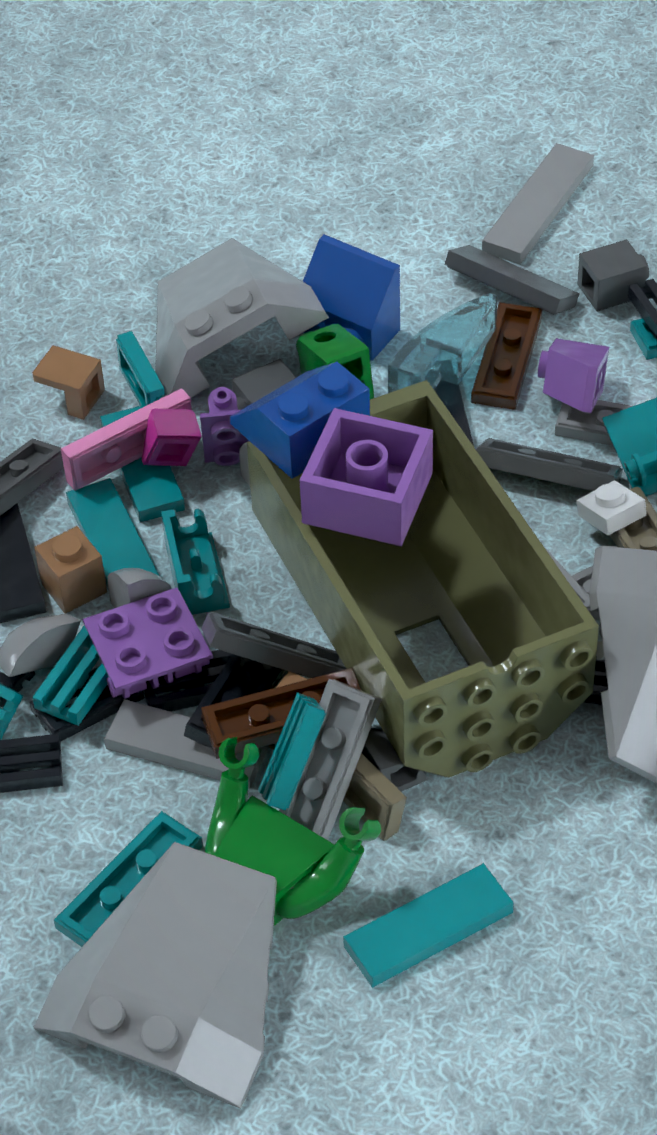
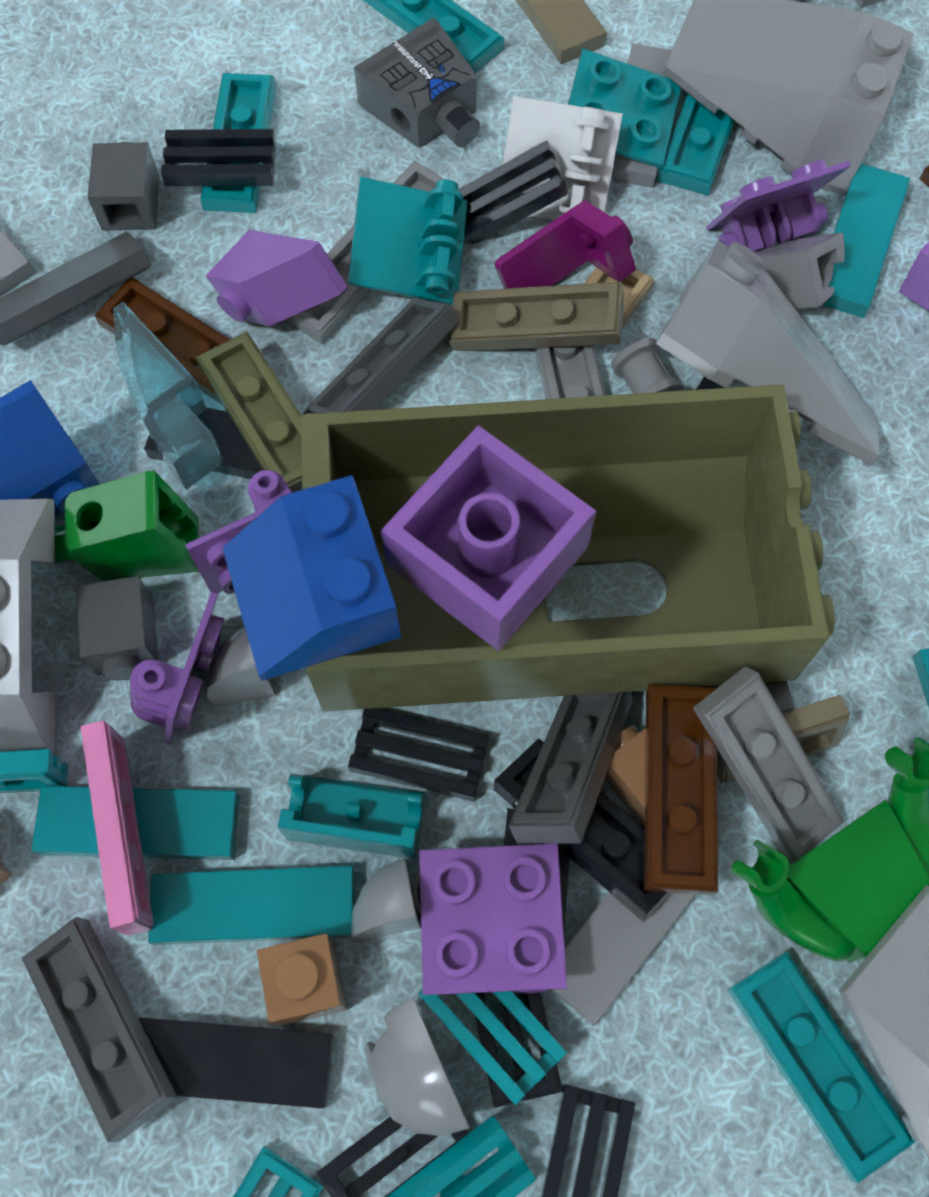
camera: 70 degrees left, 20 degrees up
dark pink slope [142,408,202,466] -> none
teal tile [258,693,326,811] -> none
white plate [576,480,647,536] -> none
none -> olive tile [196,331,302,493]
none -> black tile [348,708,489,802]

